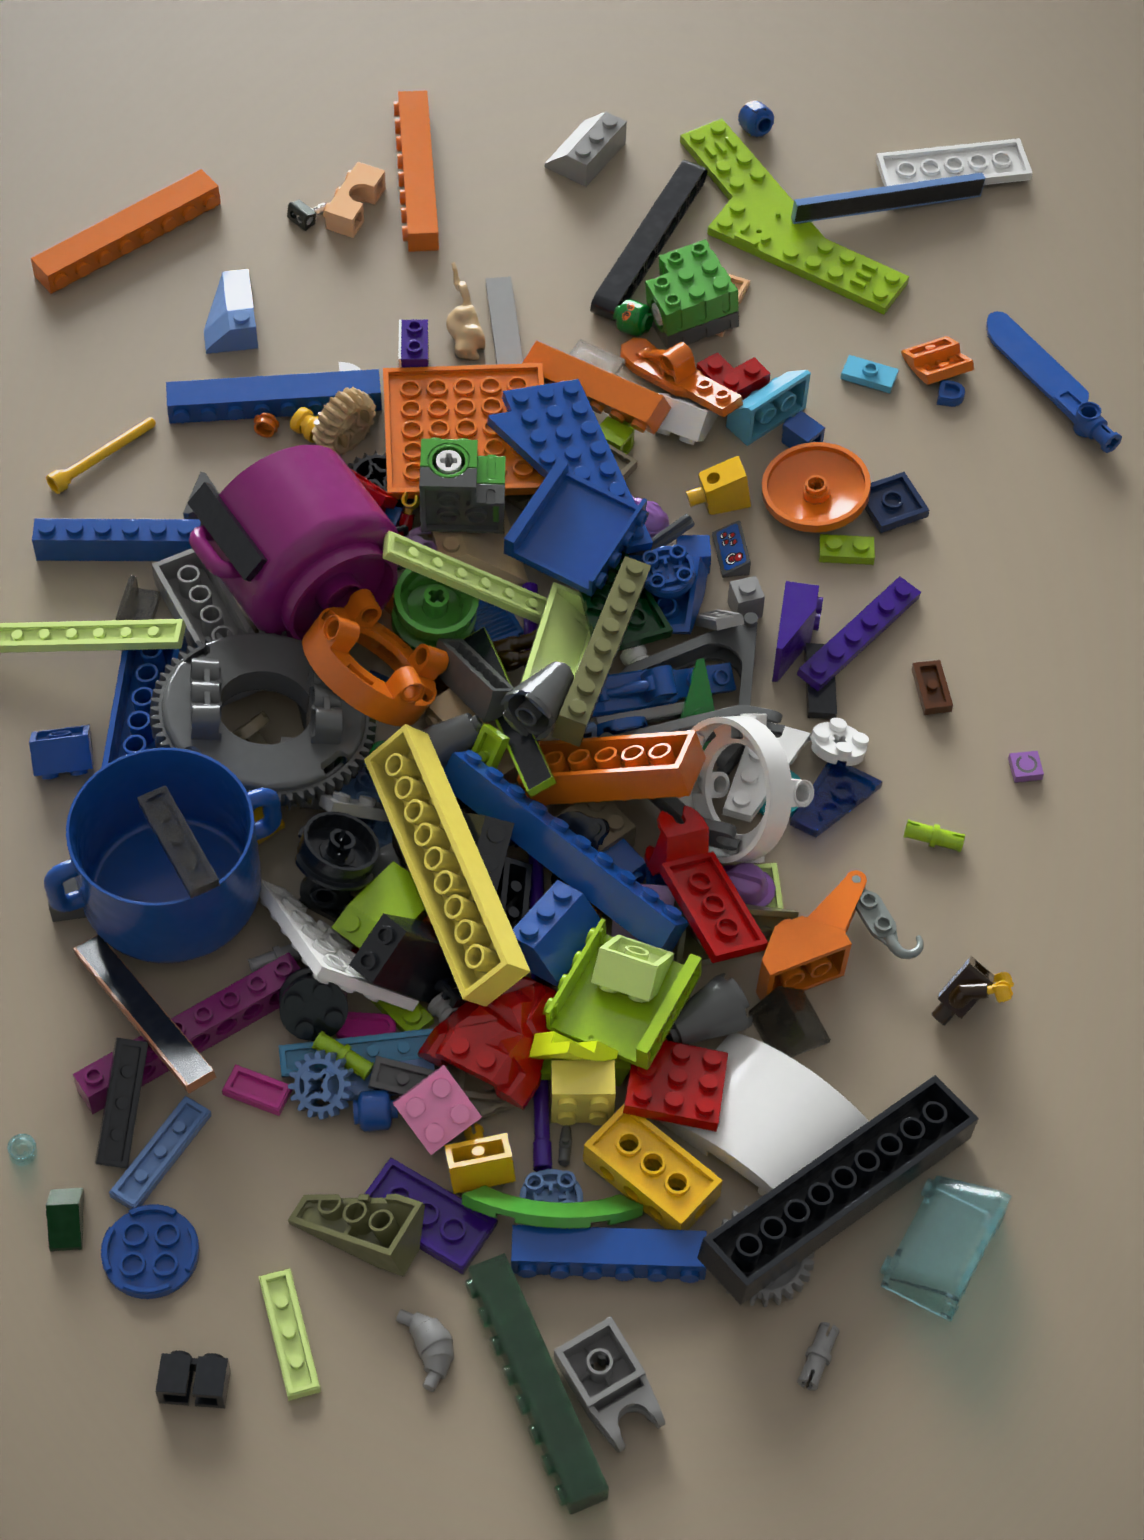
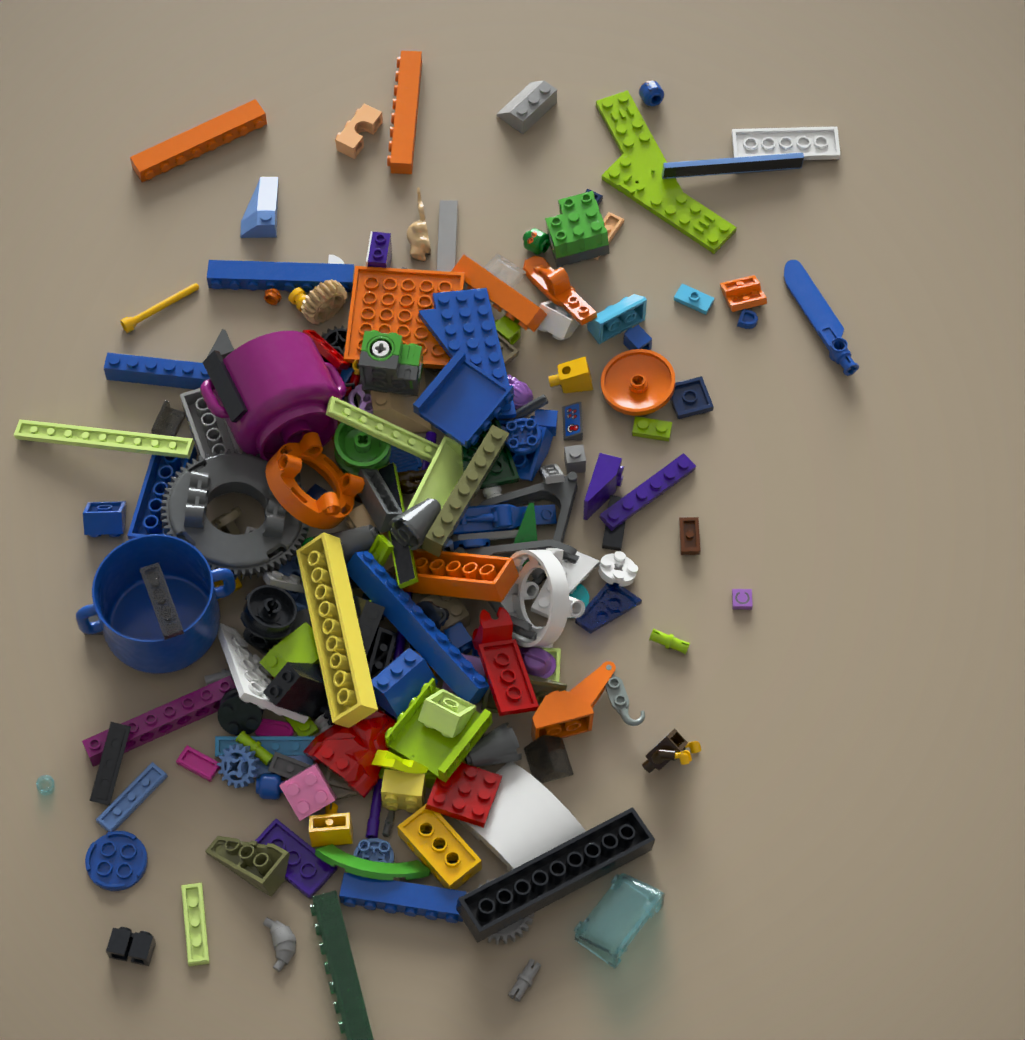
camera: 10 degrees right, 5 degrees up
dark green slope [46,1188,84,1251] -> none
black tile [73,934,216,1093] -> none
pearl dark grey piece [287,199,326,231] -> none
light grey brick [554,1316,666,1452] -> none
black beam [590,160,708,321] -> none
red brick [696,352,771,417] -> none

